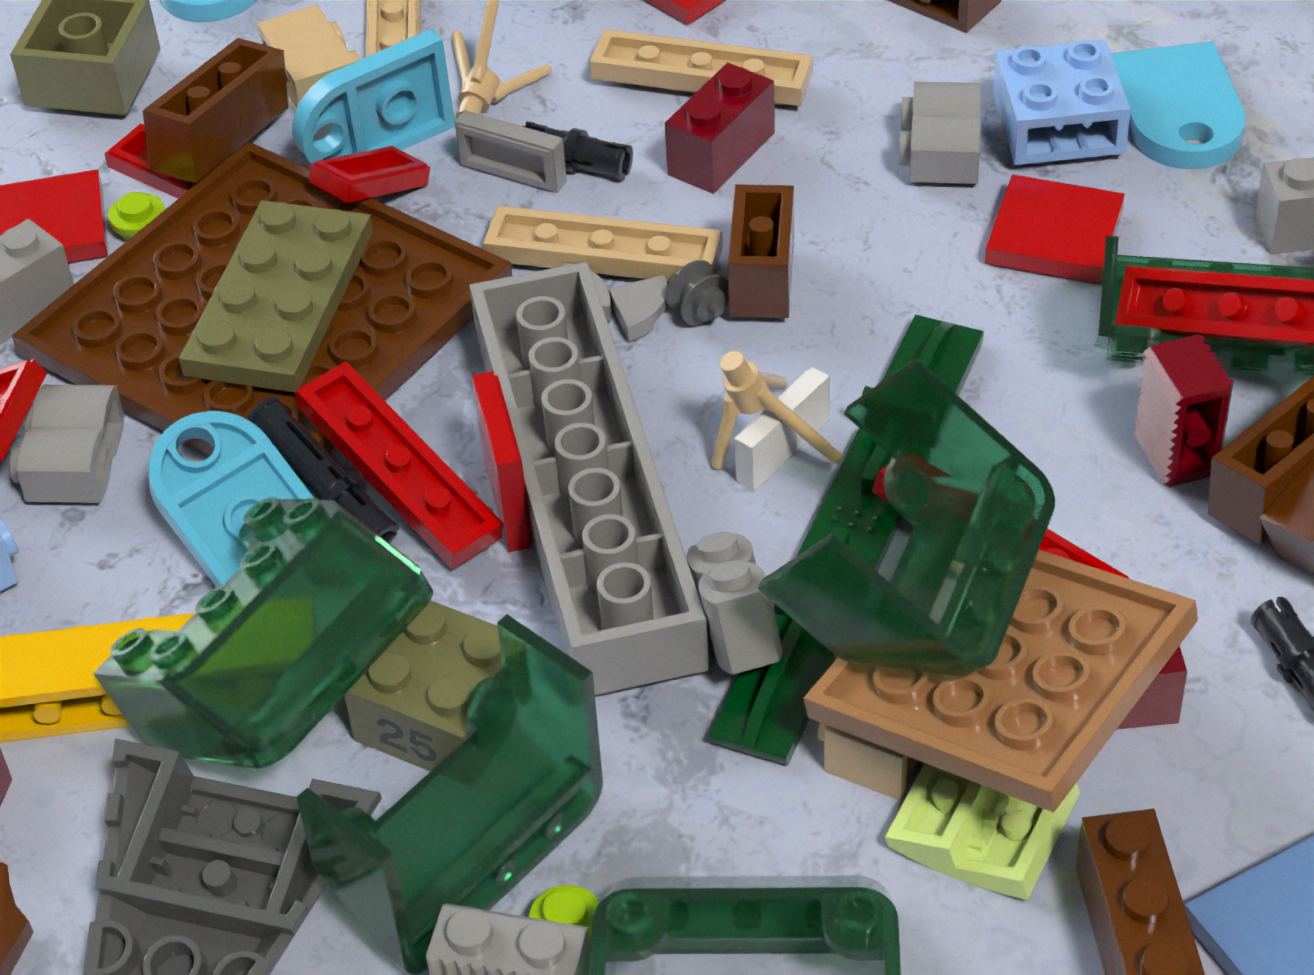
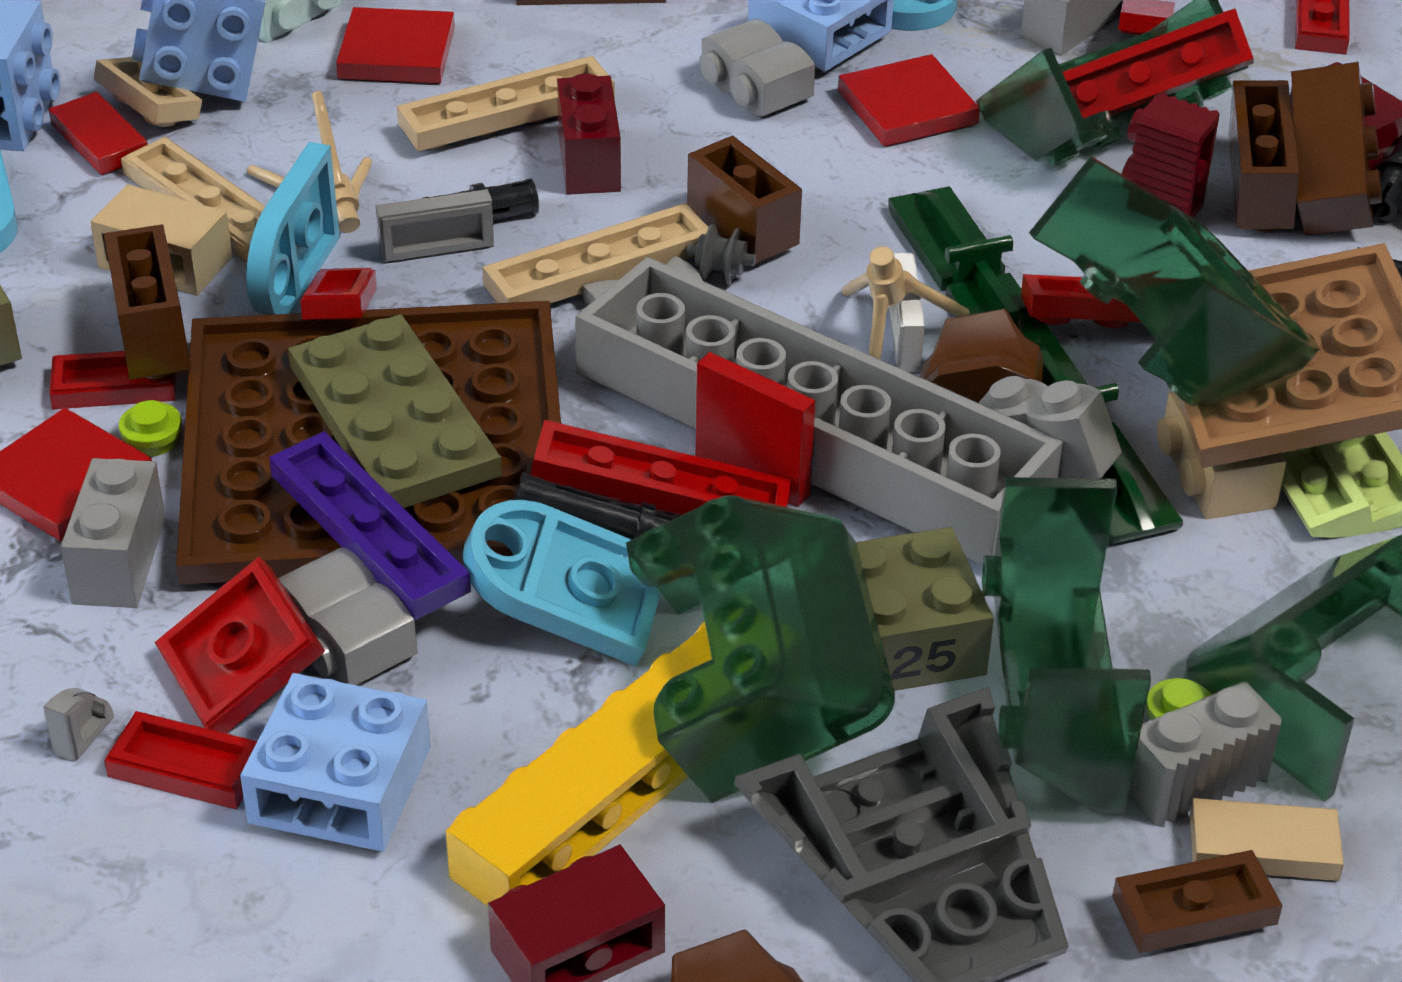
camera: 45 degrees left, 5 degrees down
none -> dark purple plate [269,431,471,621]
none -> reddish brown slope [920,309,1044,403]

